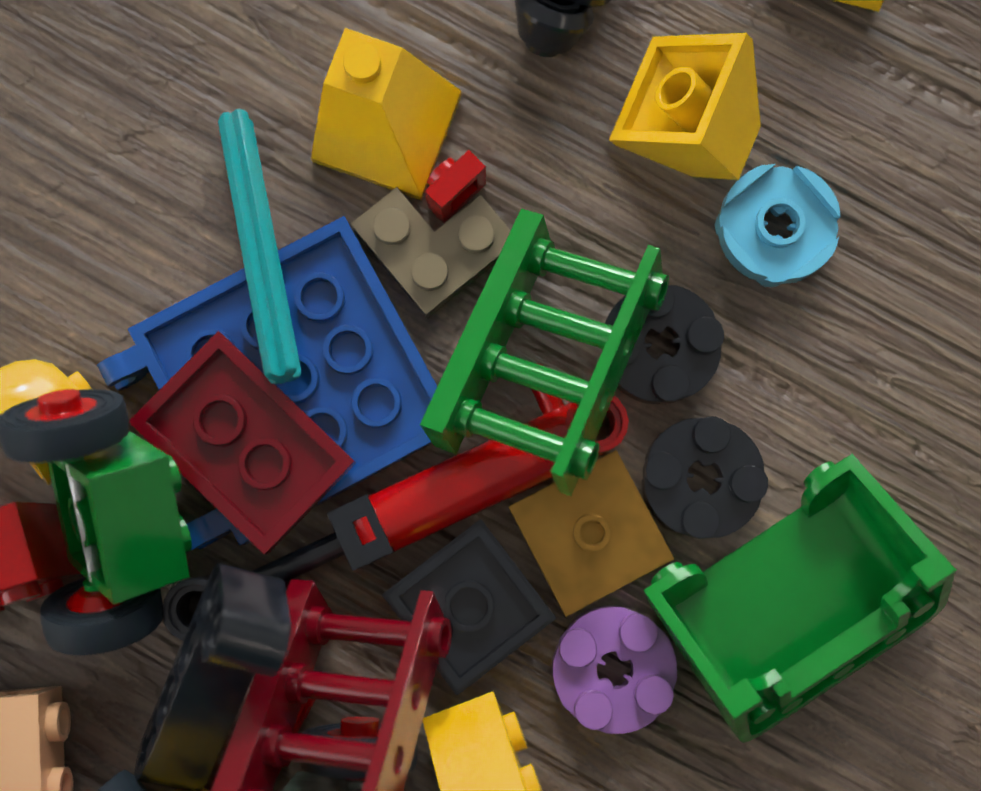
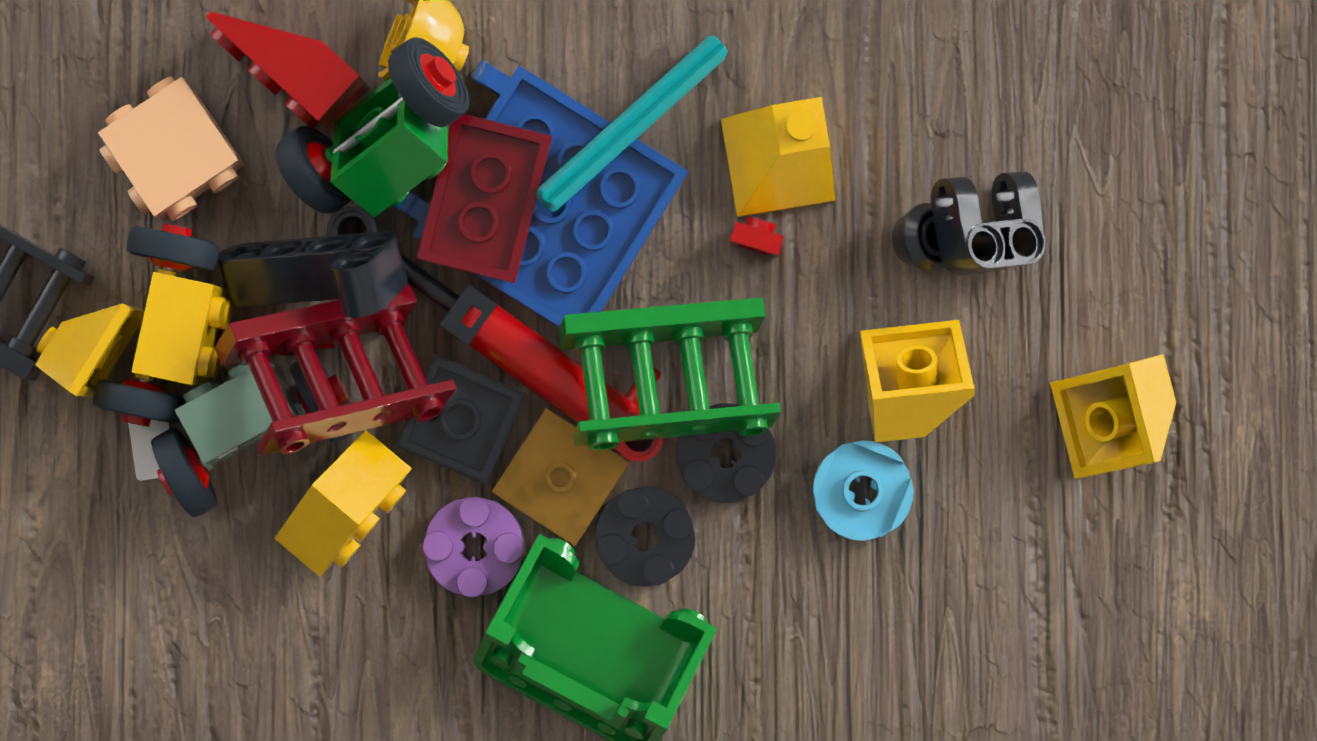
camera: 60 degrees right, 5 degrees up
dark tan plate [351,187,511,319] -> none

